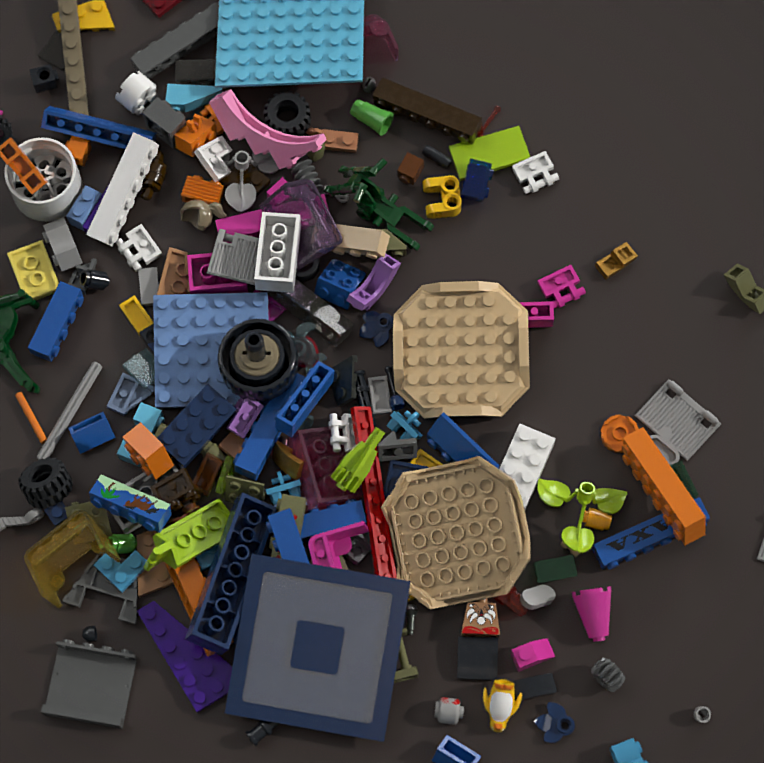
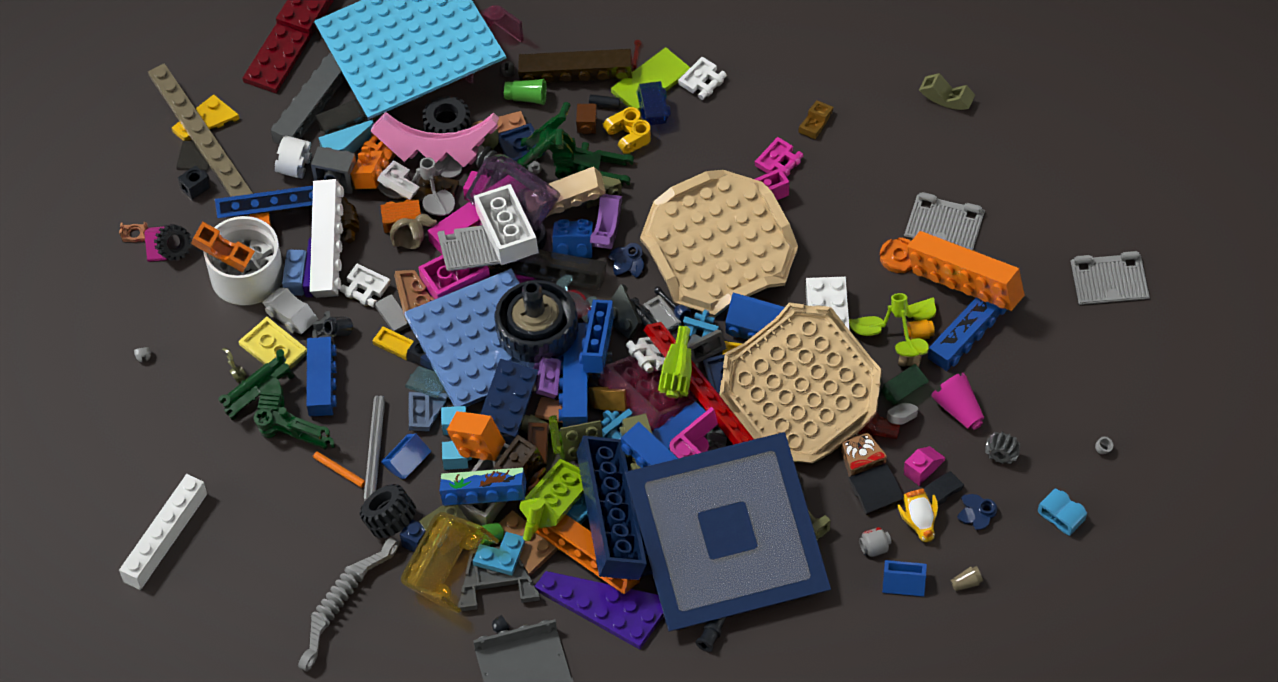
camera: 25 degrees left, 15 degrees down
none -> dark blue plate [498,123,545,164]

